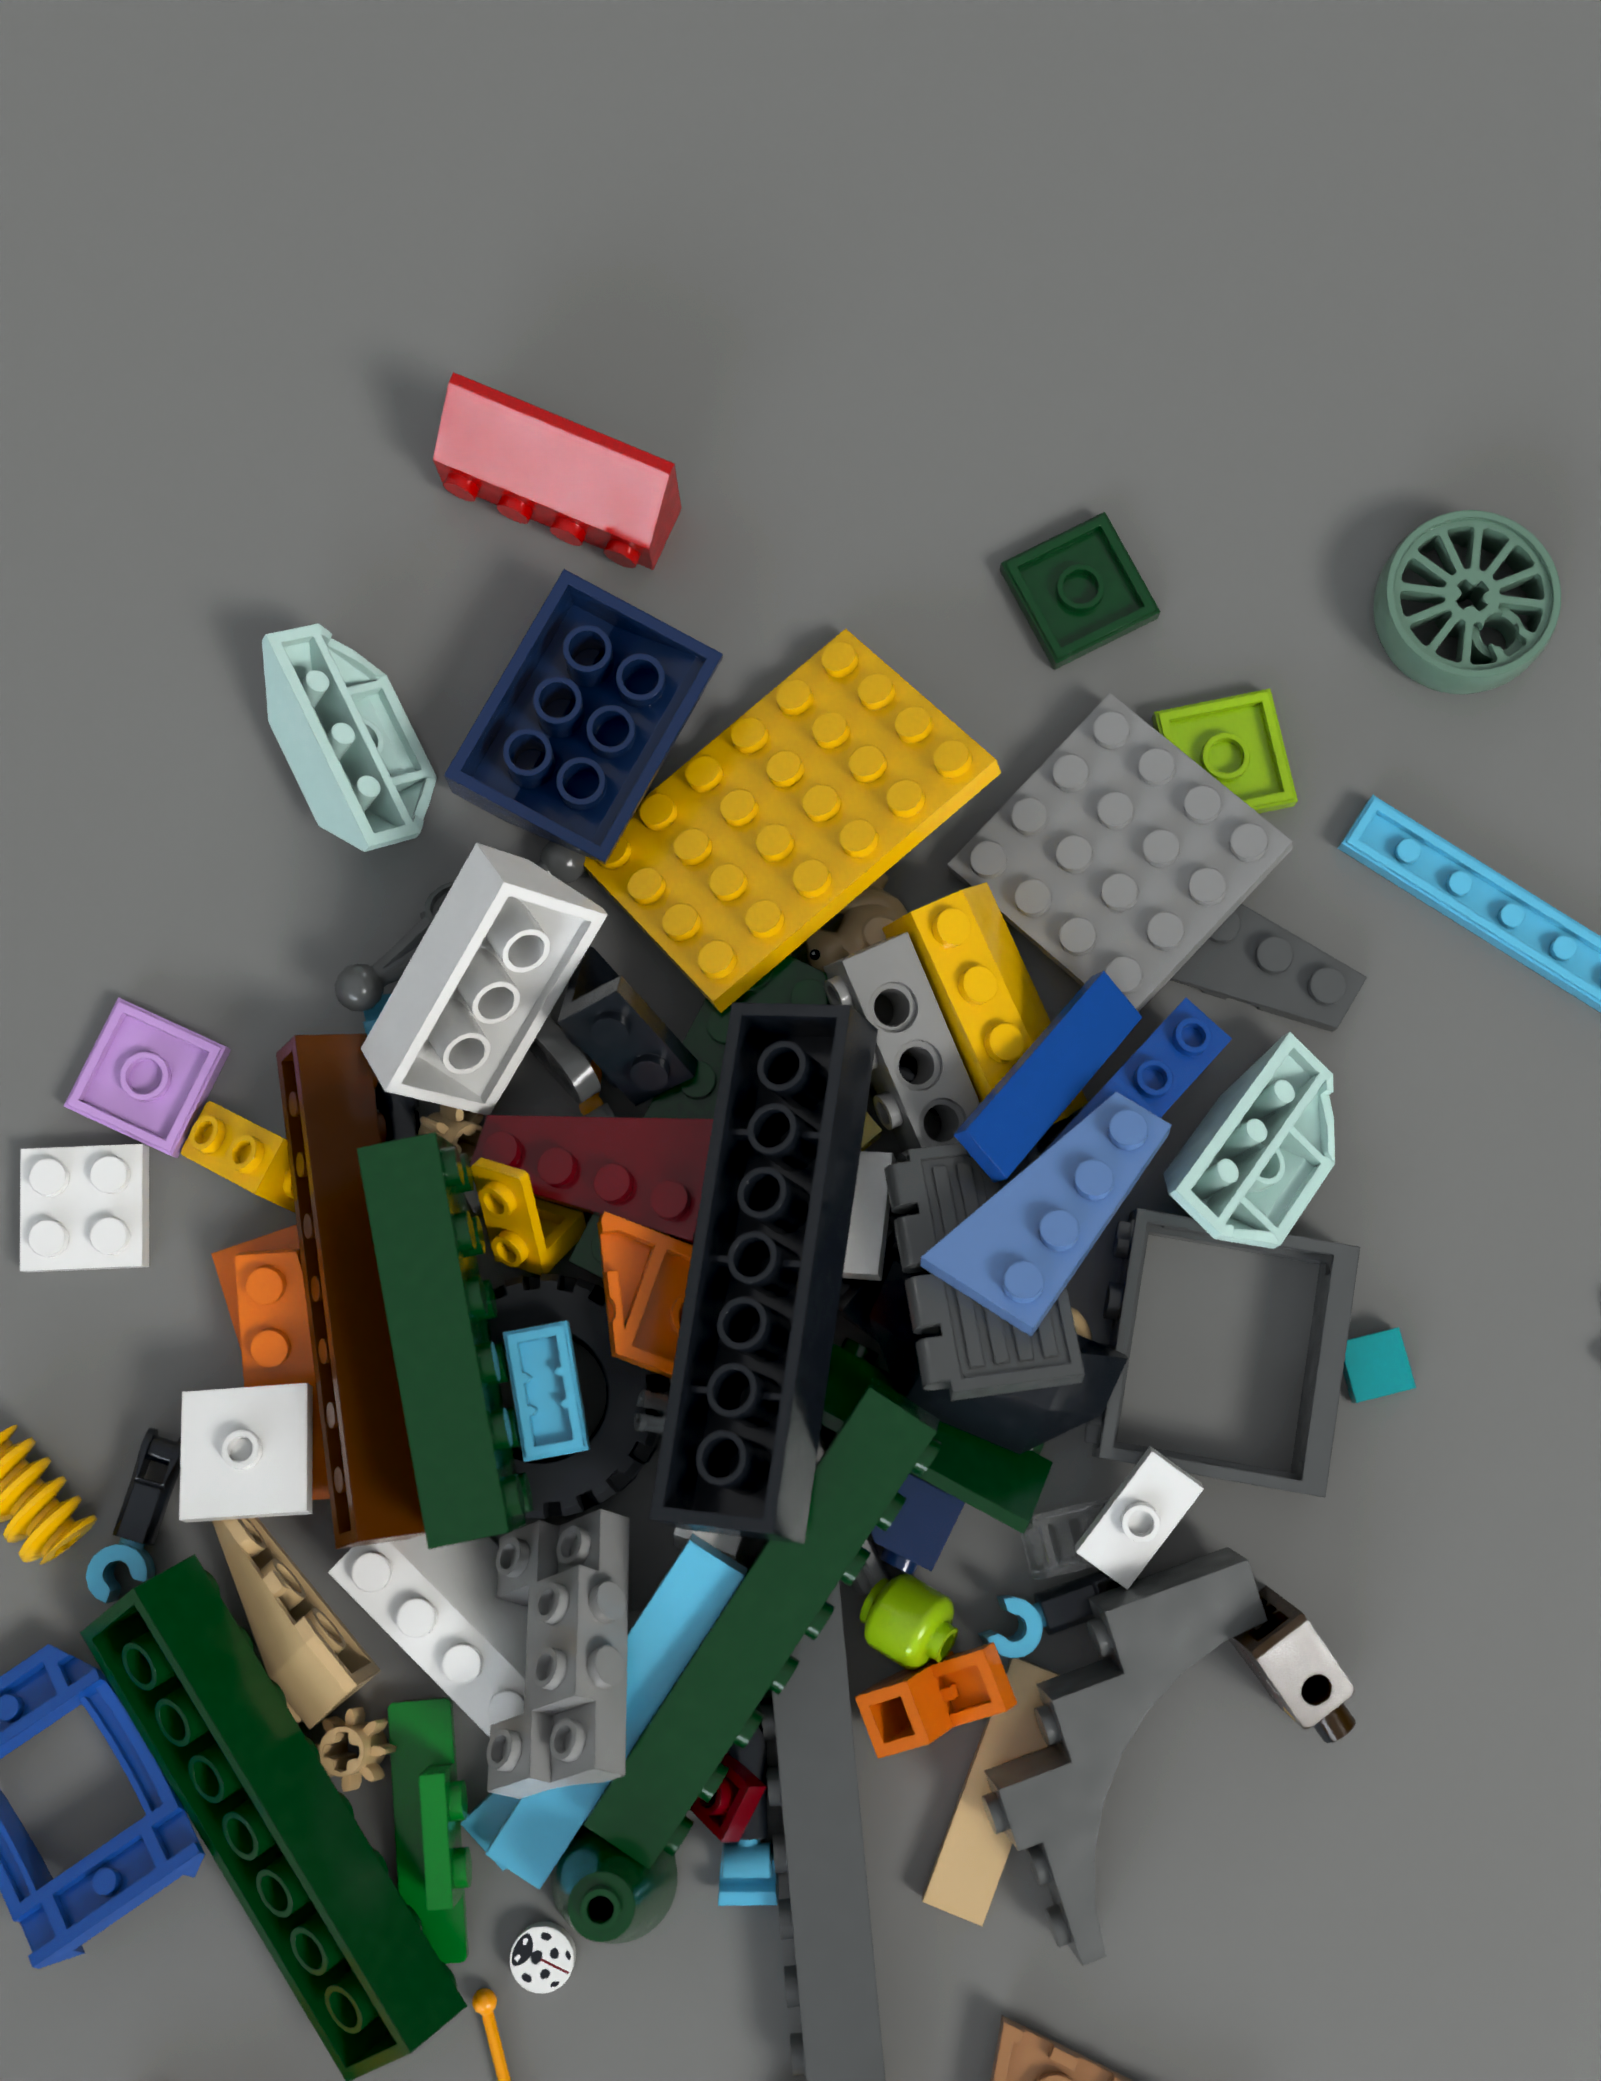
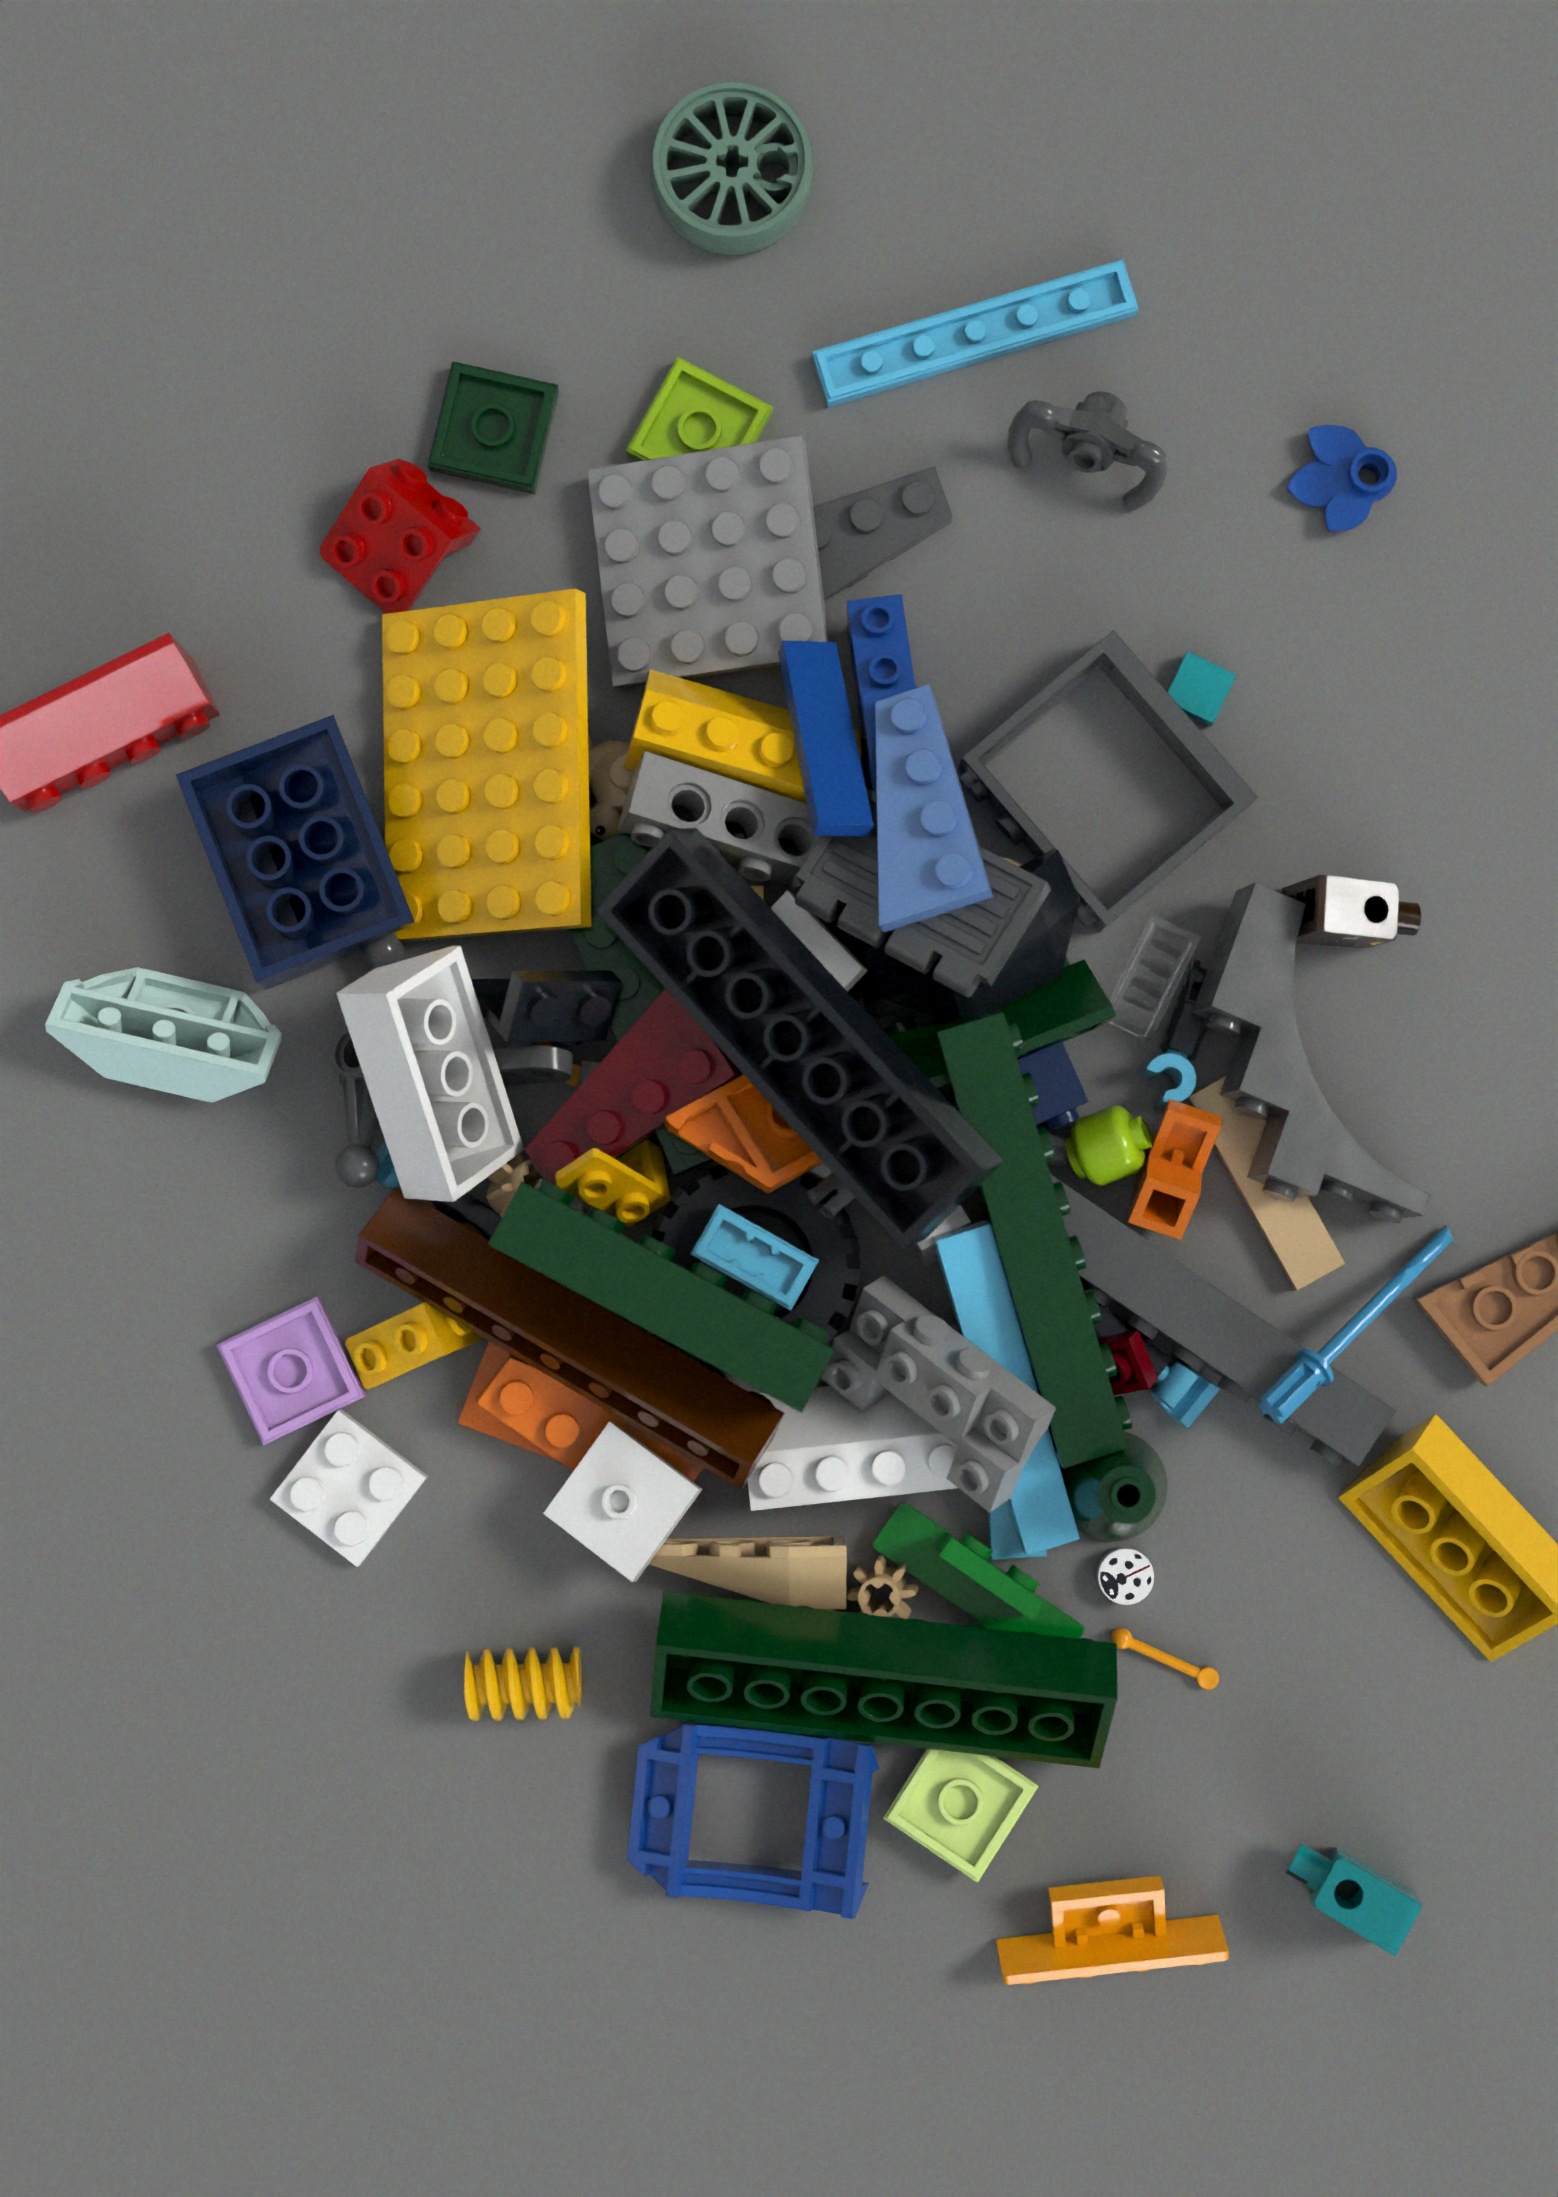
camera: 55 degrees left, 5 degrees up
black piece [86,1427,181,1604] -> none
white plate [1074,1446,1204,1590] -> none
light aqua wedge [1163,1032,1335,1249] -> none
none -> red bracket [320,458,481,614]
none -> yellowish green plate [883,1749,1039,1883]
none -> dark grey piece [1008,391,1167,511]
none -> dark azure piece [1258,1226,1454,1424]

